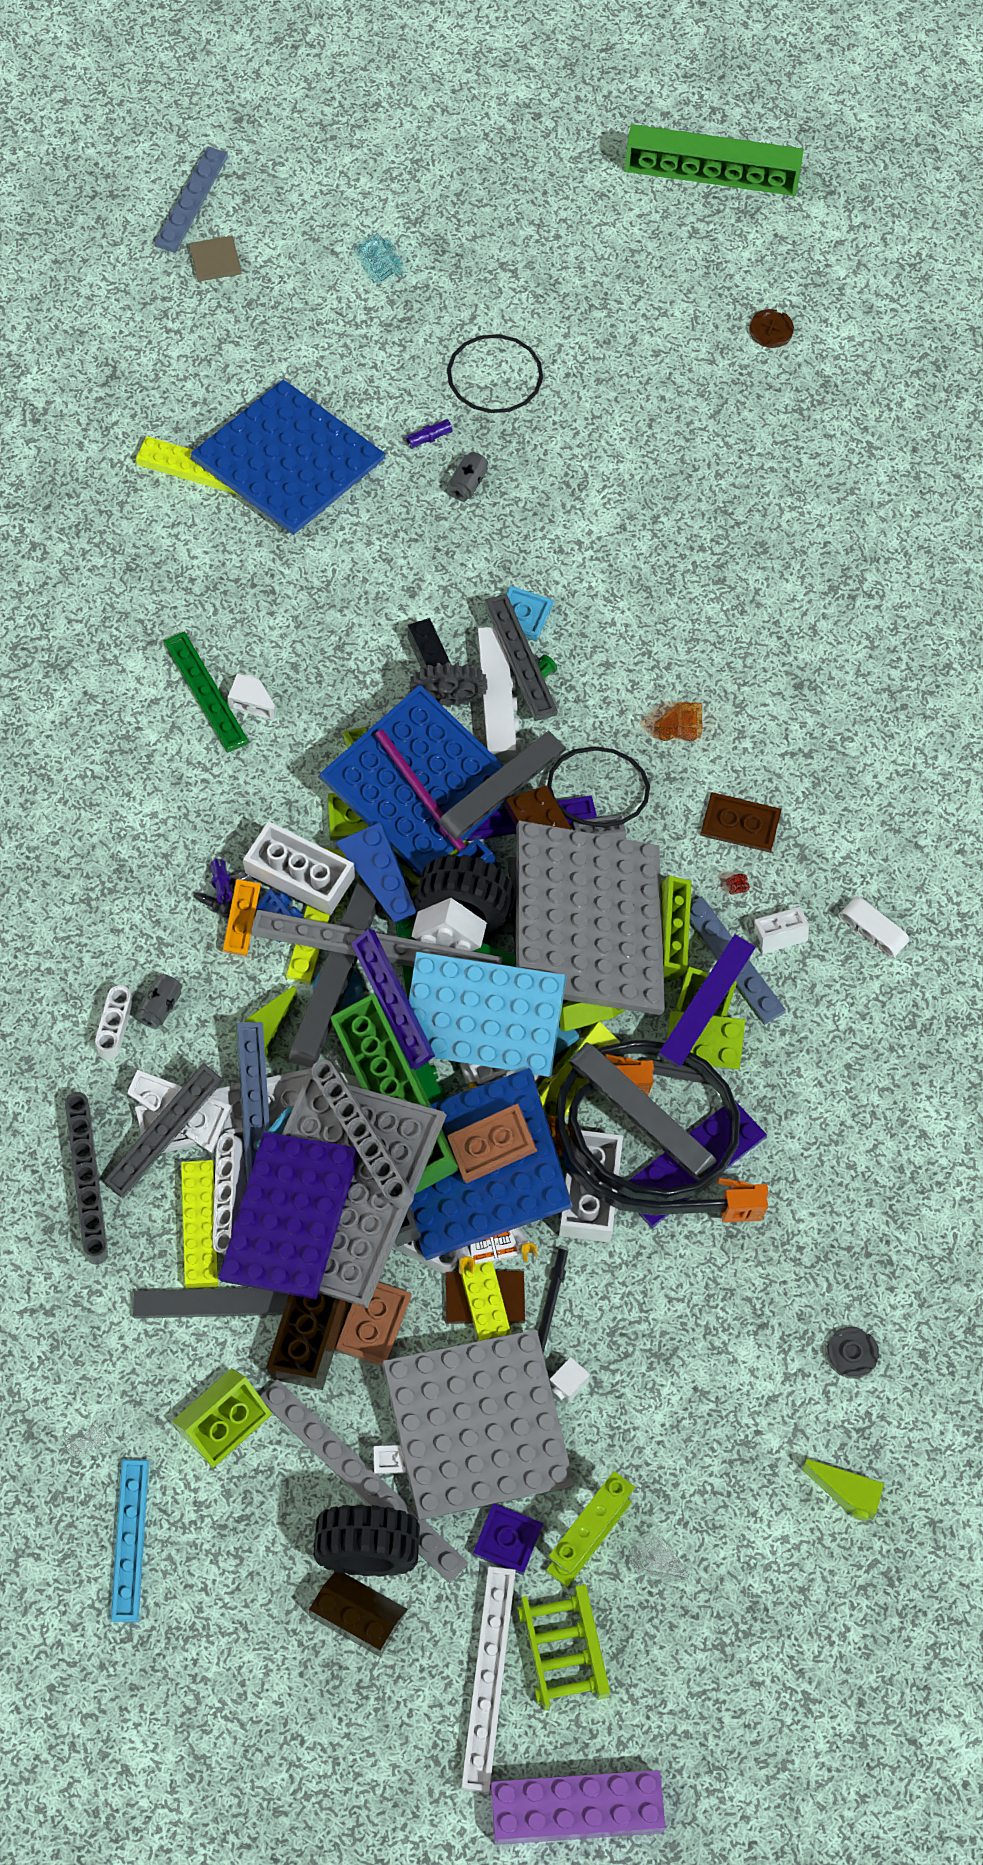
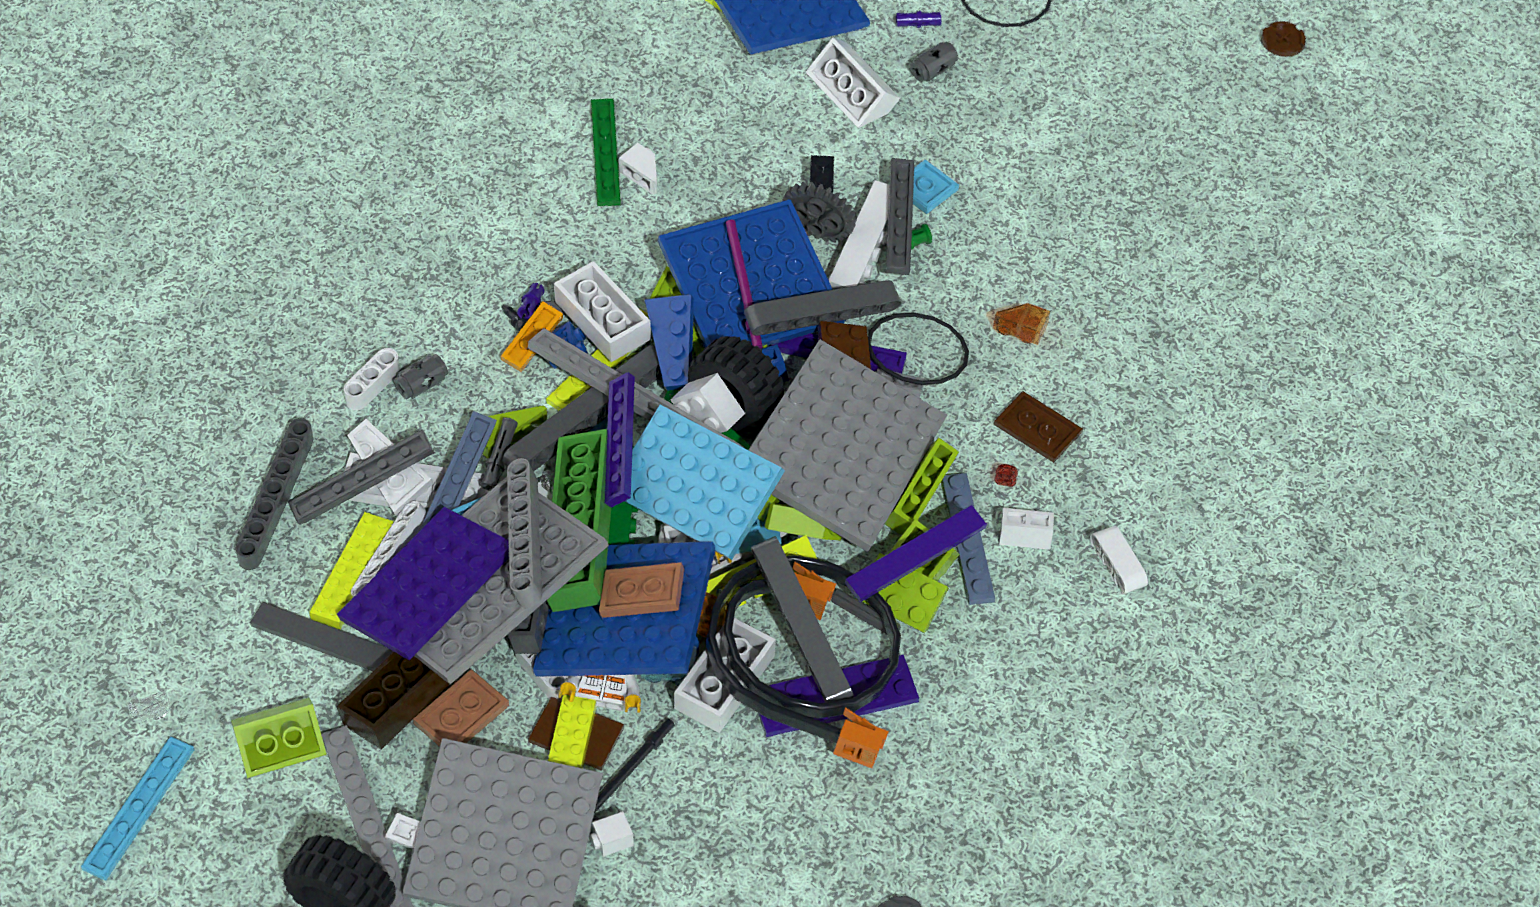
camera: 25 degrees right, 10 degrees down
none -> dark grey pin [481,418,518,491]
none -> white slope [806,37,900,128]

